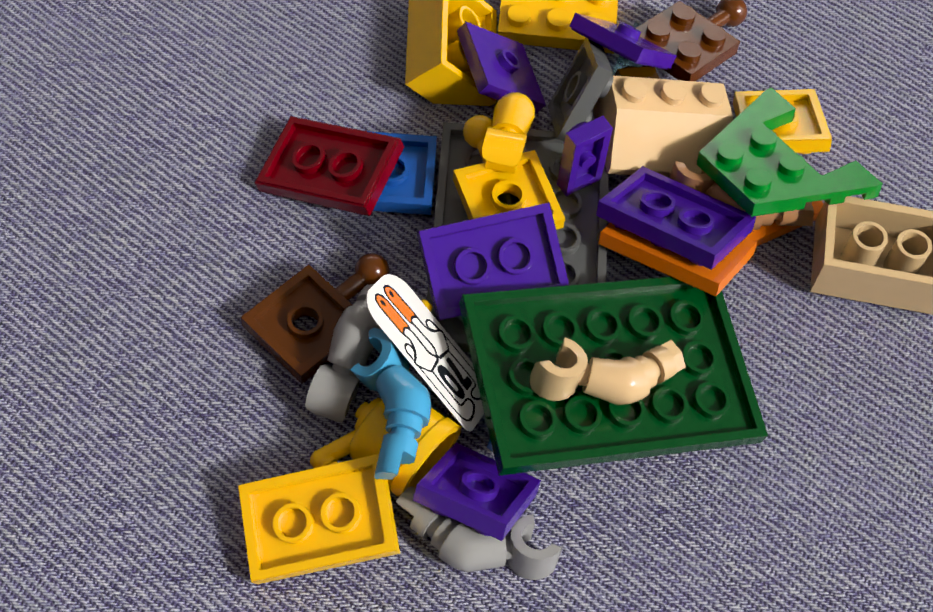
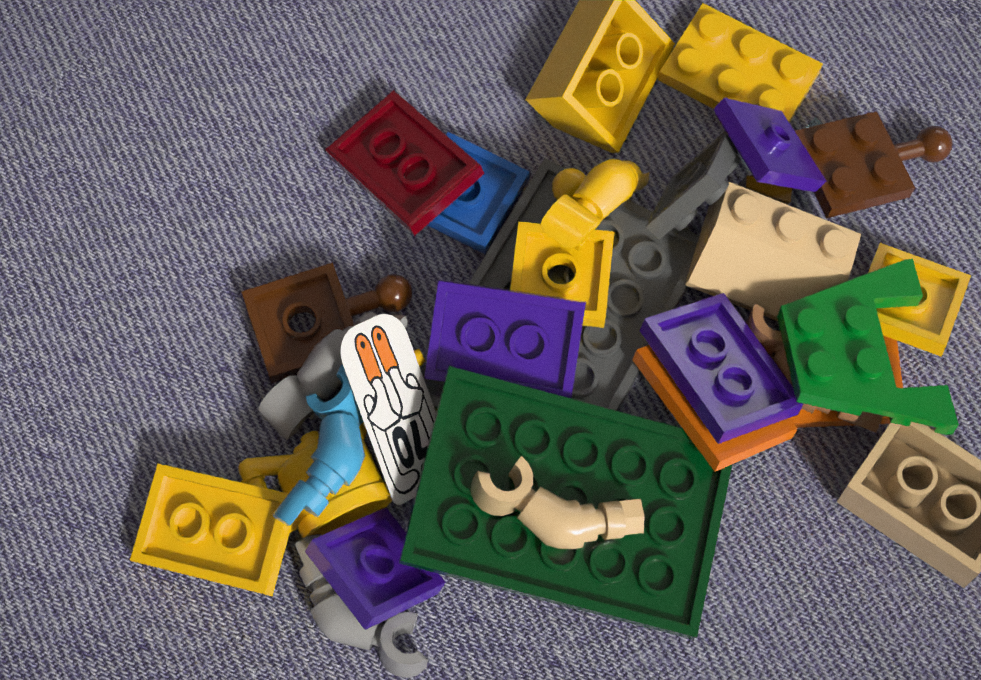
camera: 30 degrees right, 10 degrees up
dark purple plate [457,22,546,113] -> none
dark purple plate [557,116,613,196] -> none

